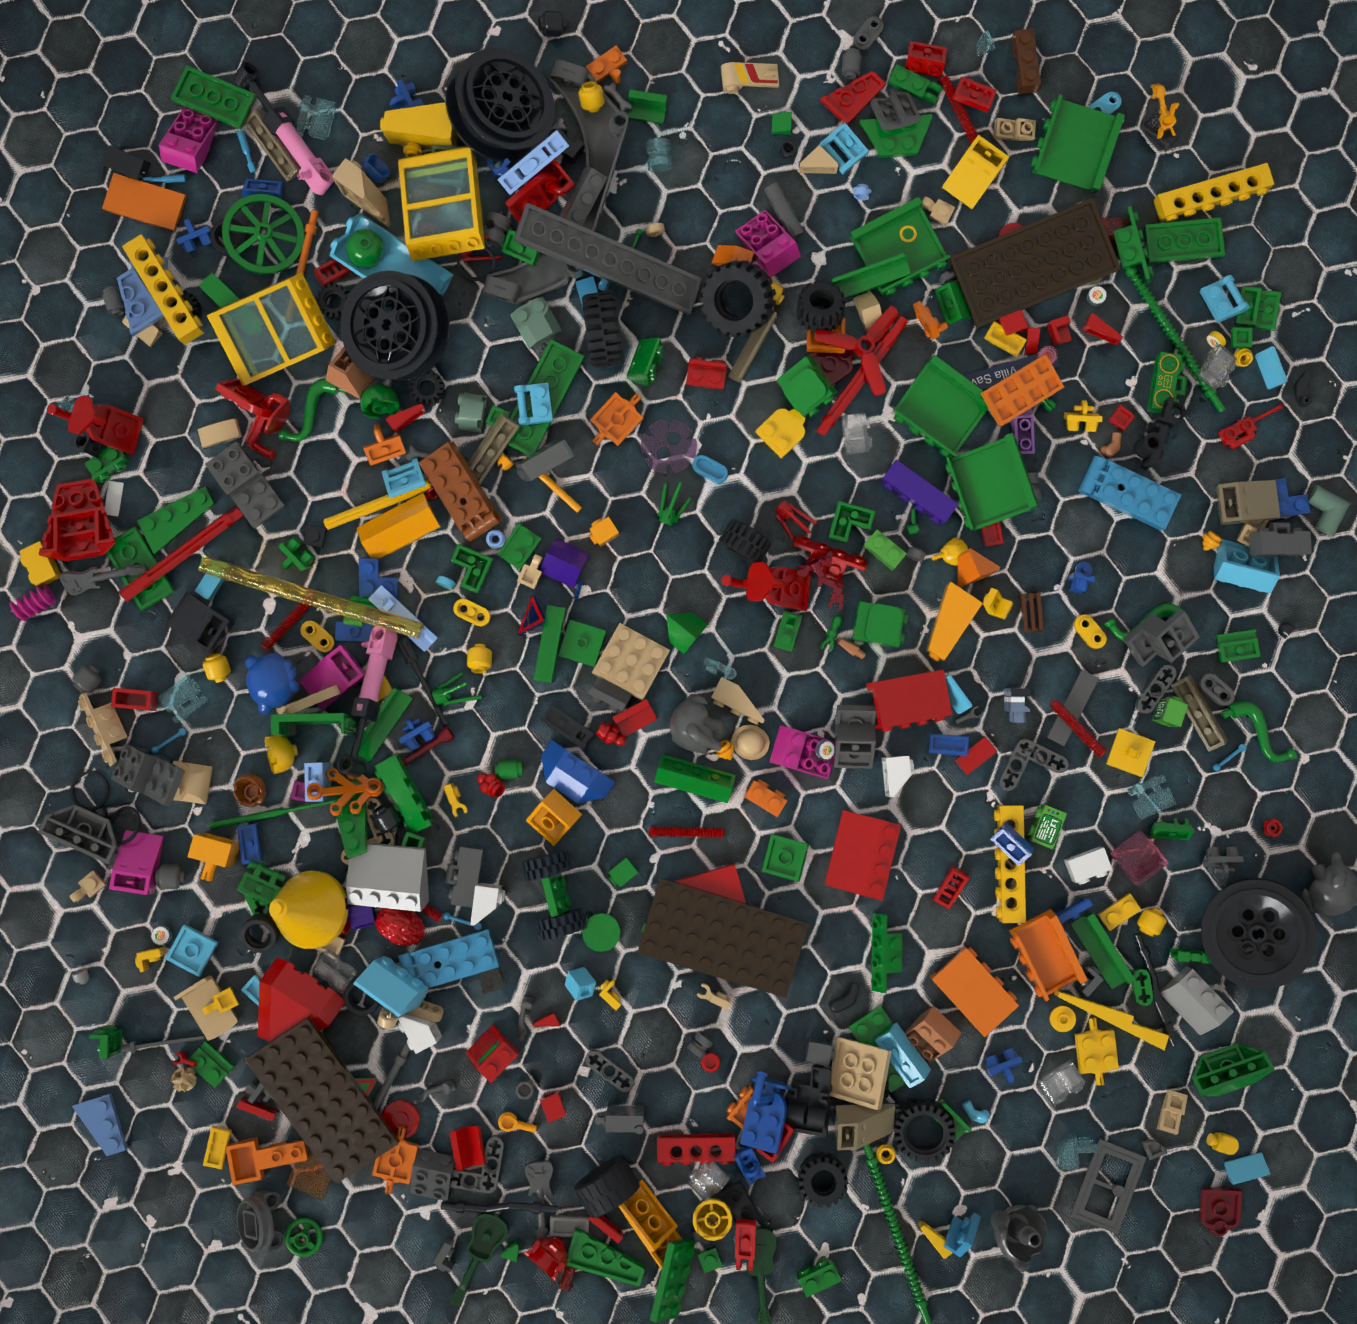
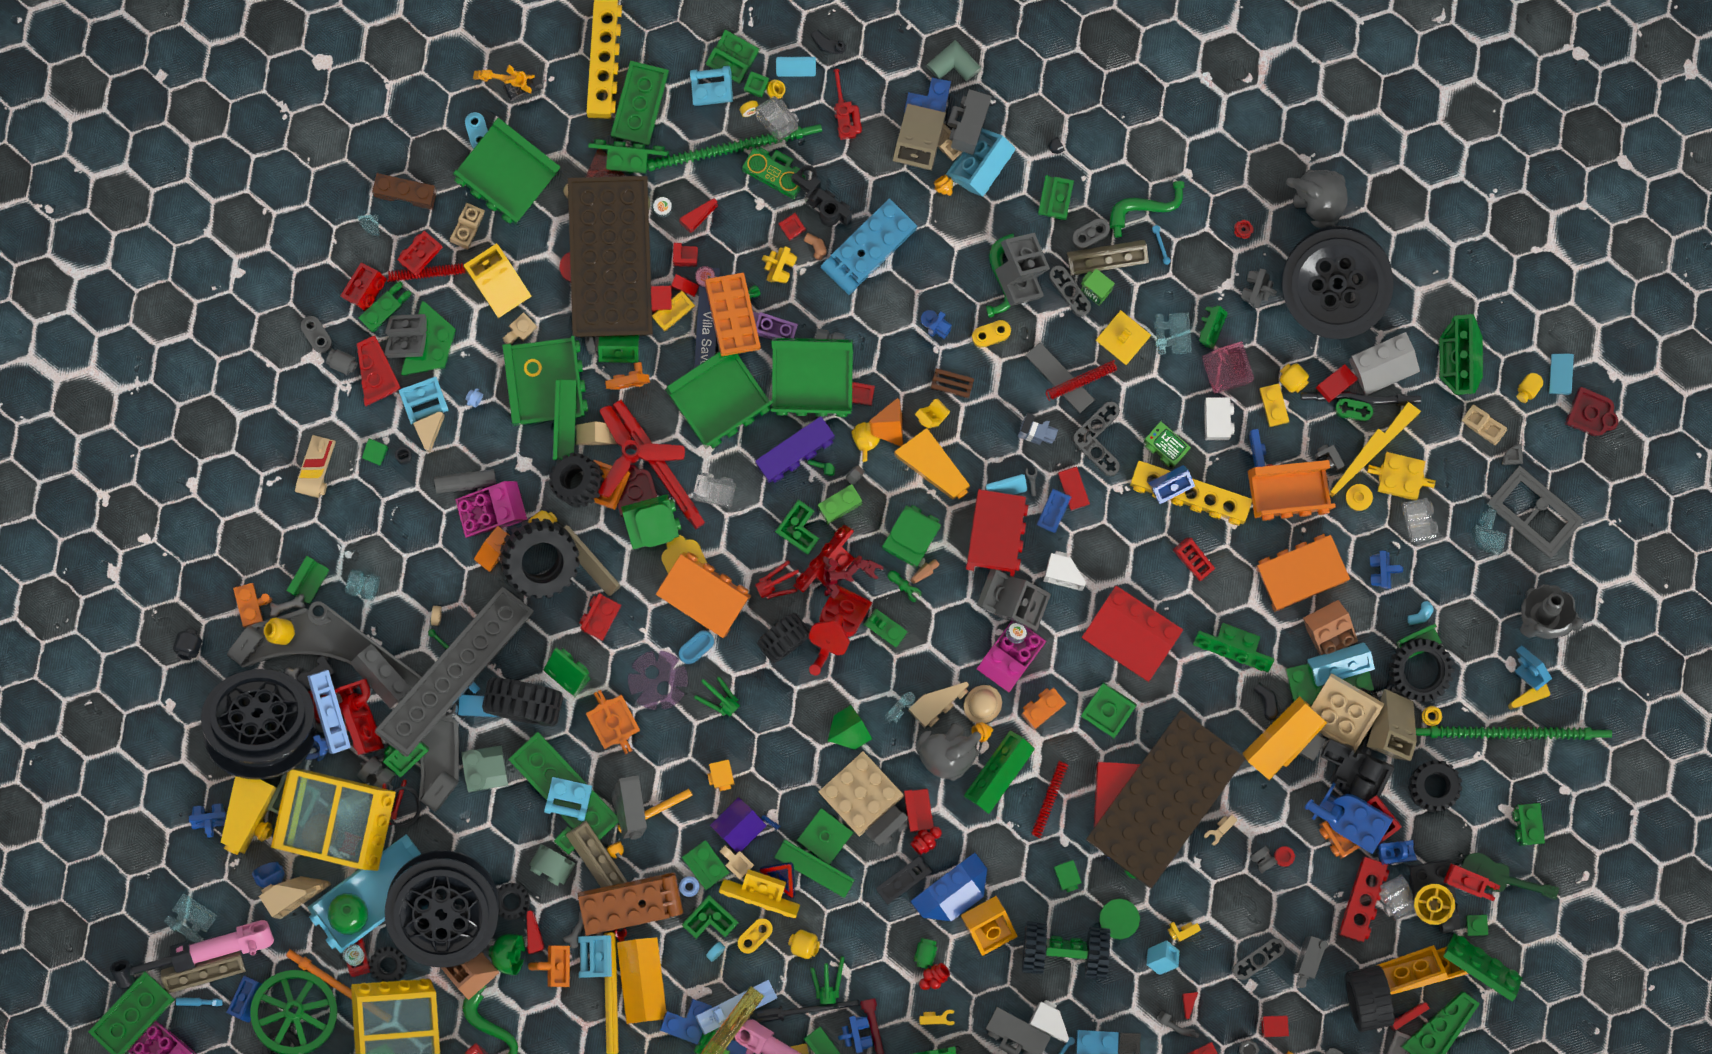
camera: 80 degrees left, 5 degrees down
green panel [1070,912,1135,989] -> none
green piece [1170,948,1212,964] -> none
none -> clear light blue tile [343,944,365,966]
none -> orange panel [656,552,751,638]
none -> yellow bracket [719,869,800,918]
none -> light orange slope [1242,696,1327,780]
none -> red tile [1316,364,1358,402]

